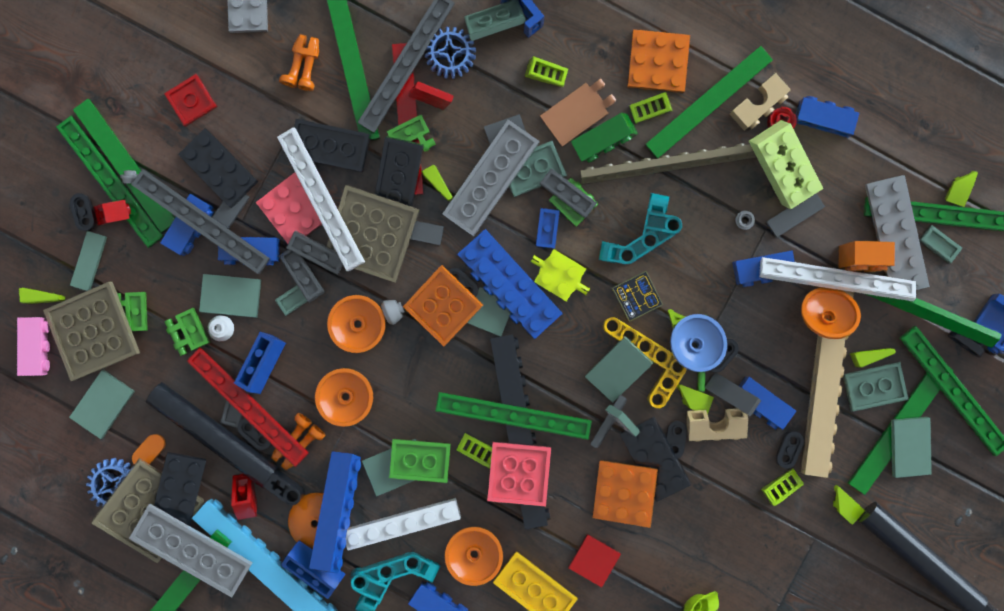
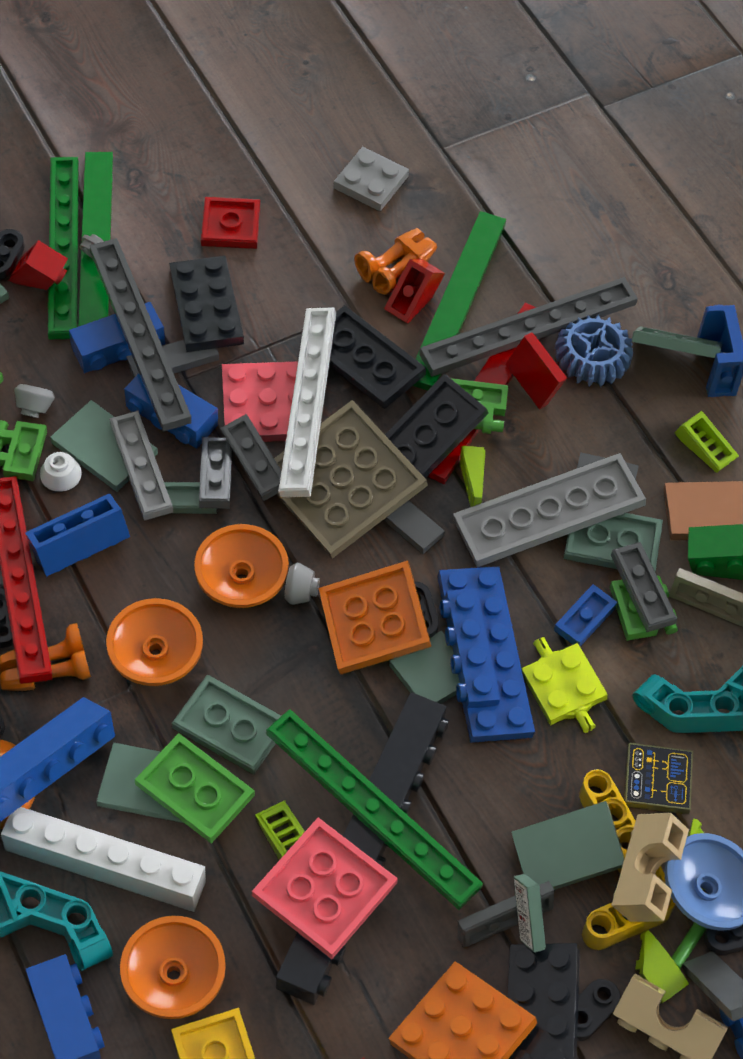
camera: 30 degrees right, 30 degrees down
none -> light grey cone [14,384,55,418]
none -> light grey tile [109,411,173,521]
none -> sand green tile [172,674,281,775]
none -> red slope [384,259,445,323]
none -> tan arch [612,813,689,922]

